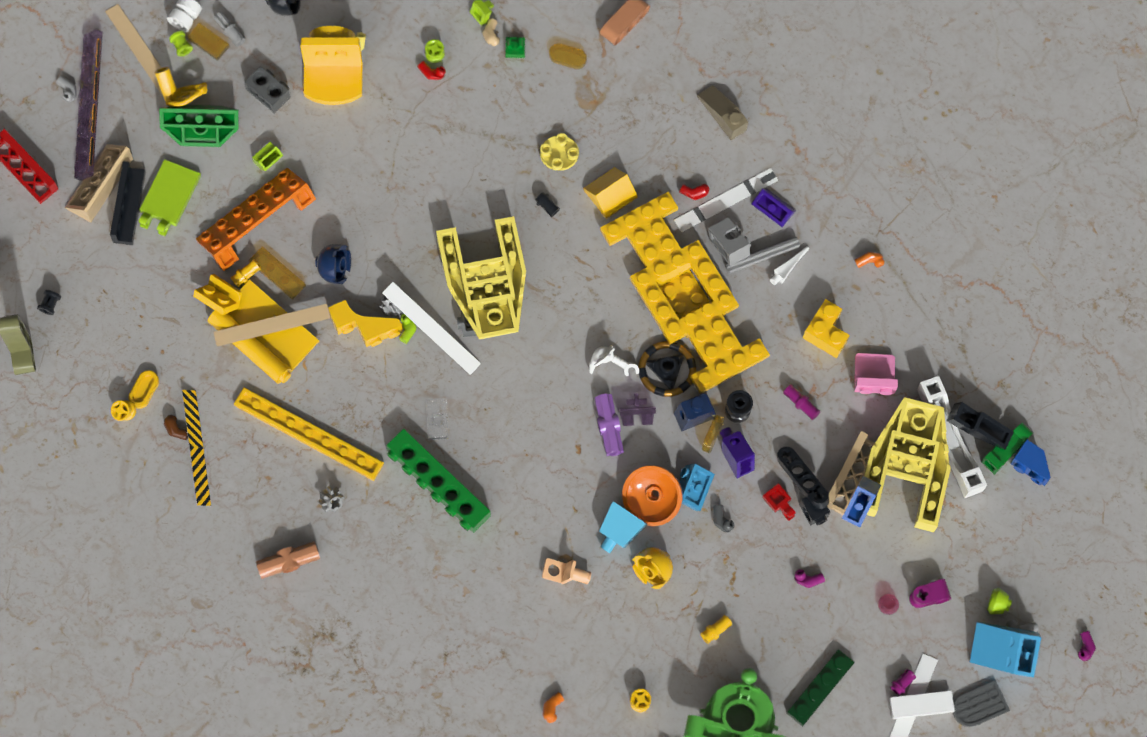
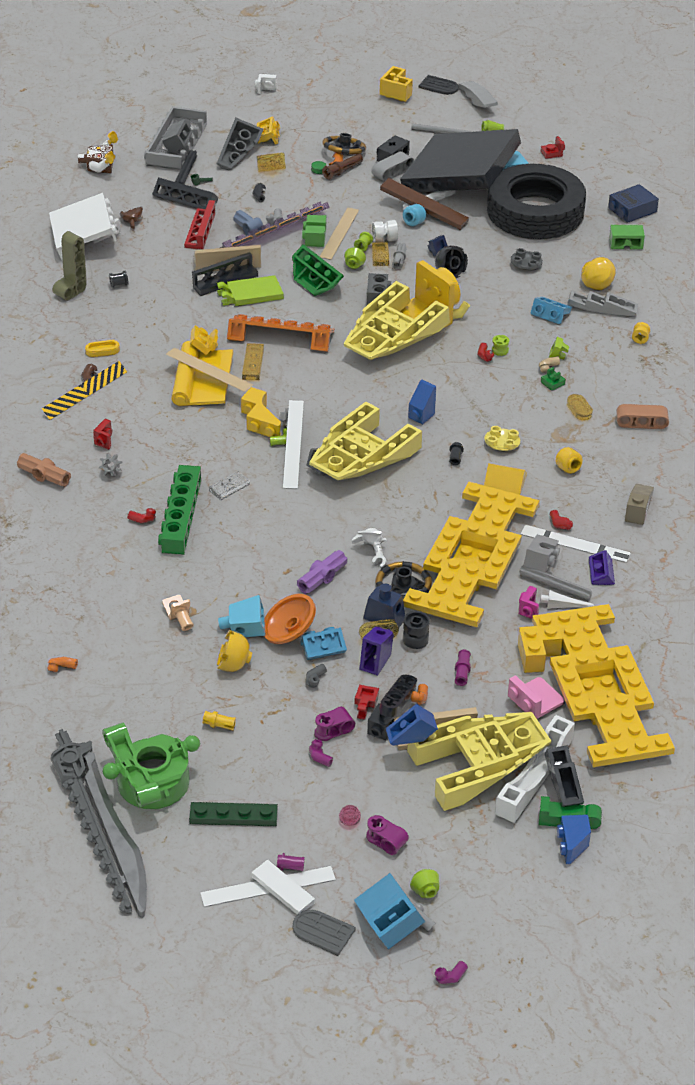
camera: 55 degrees right, 30 degrees down
yellow wheel [111,400,136,421] -> none
yellow piece [154,67,207,107] -> none
yellow pin [230,259,262,287] -> none
yellow tile [234,387,384,481] -> none
lime piece [252,142,284,171] -> none
dark blue cylinder [315,244,351,284] -> none
clear purple hips [618,393,656,426] -> none
yellow wheel [630,689,651,712] -> none
orange arm [854,252,885,268] -> none
none -> red bracket [93,418,113,450]
none -> red arm [127,508,156,524]
none -> sand blue piece [233,210,264,236]
none -> black arm [252,183,266,202]
none -> bright green brick [302,215,326,247]
none -> magenta piece [314,706,356,741]
none -> lime cone [344,247,366,269]
none -> light yellow wedge [344,281,450,360]
none -> blue slope [408,379,436,425]
none -> orange arm [410,684,428,705]
none -> dark pink bracket [518,586,539,619]
none -> yellow piece [532,604,675,767]
none -> yellow head [555,447,583,474]

